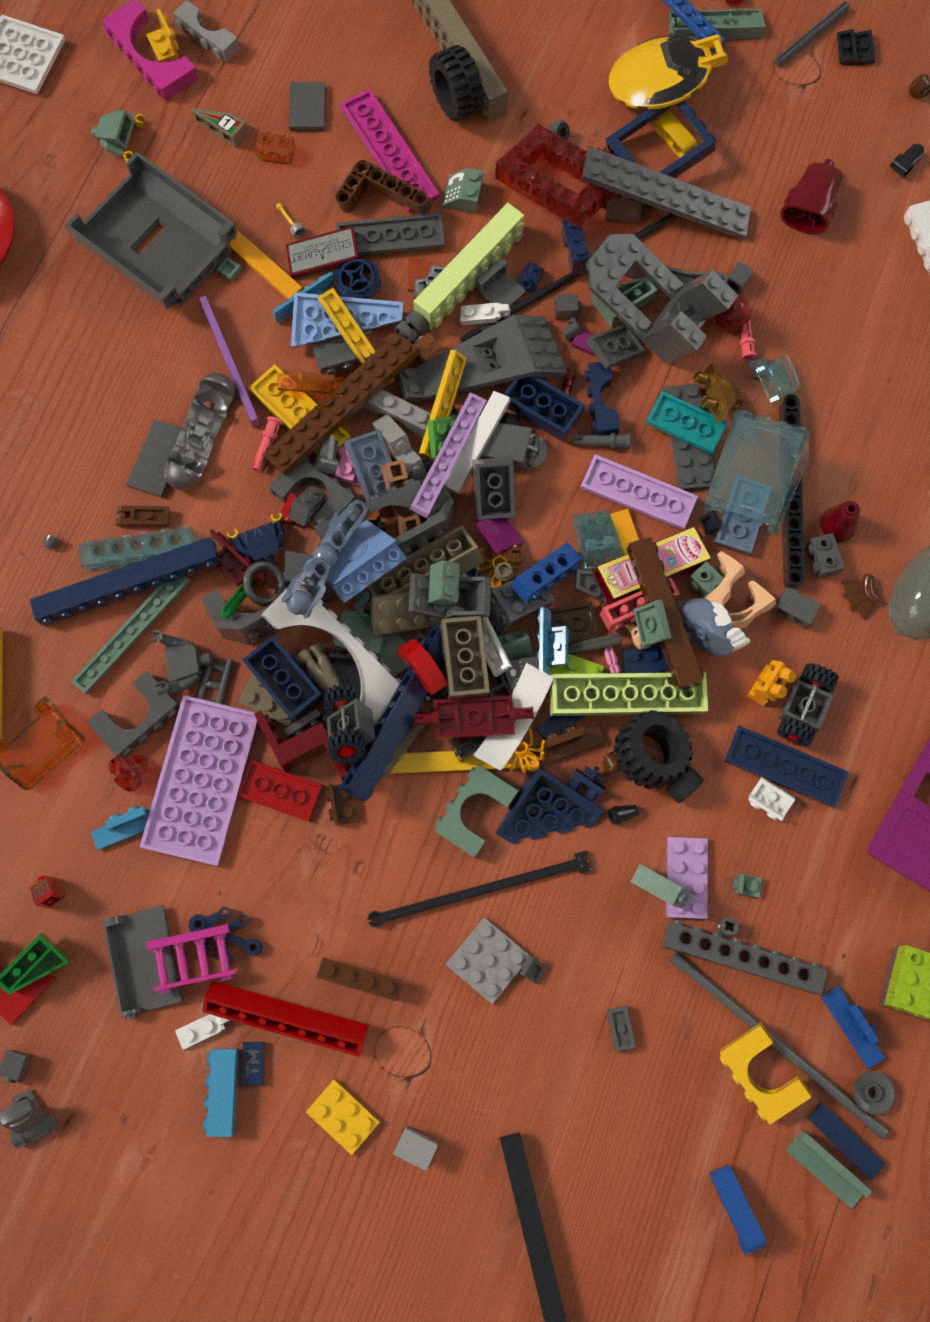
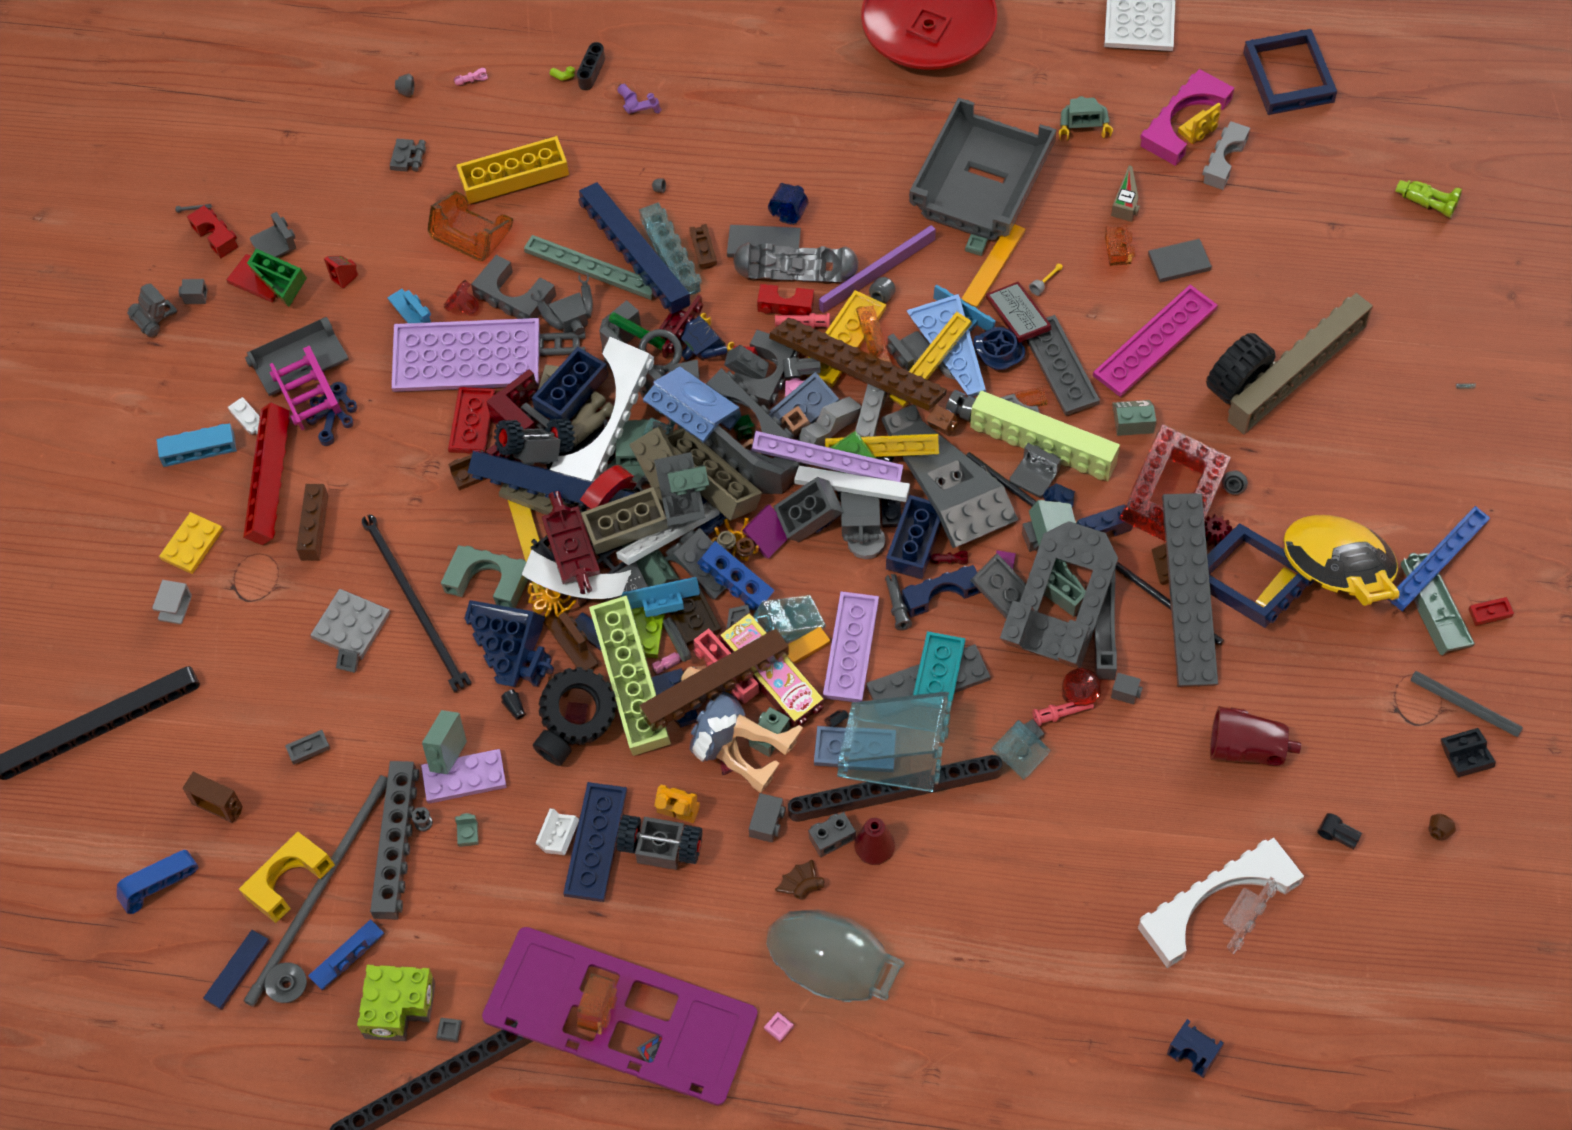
camera: 80 degrees right, 15 degrees down
dark blue tile [242,1042,264,1085] -> none
sand blue piece [282,499,368,620] -> none
reddish brown beam [336,160,431,214] -> none
white hinge [460,303,510,325] -> none
dark grey tile [563,317,582,341] -> none
sand green tile [633,600,672,647] -> none
pearl gold connector [692,363,744,426] -> none
sand green panel [786,1130,872,1208] -> none
none -> reddish brown window [182,772,243,823]
none -> red arch [757,284,814,315]
none -> clear blue brick [768,183,809,224]
none -> dark grey head [869,277,896,303]
none -> brick [1029,500,1076,546]

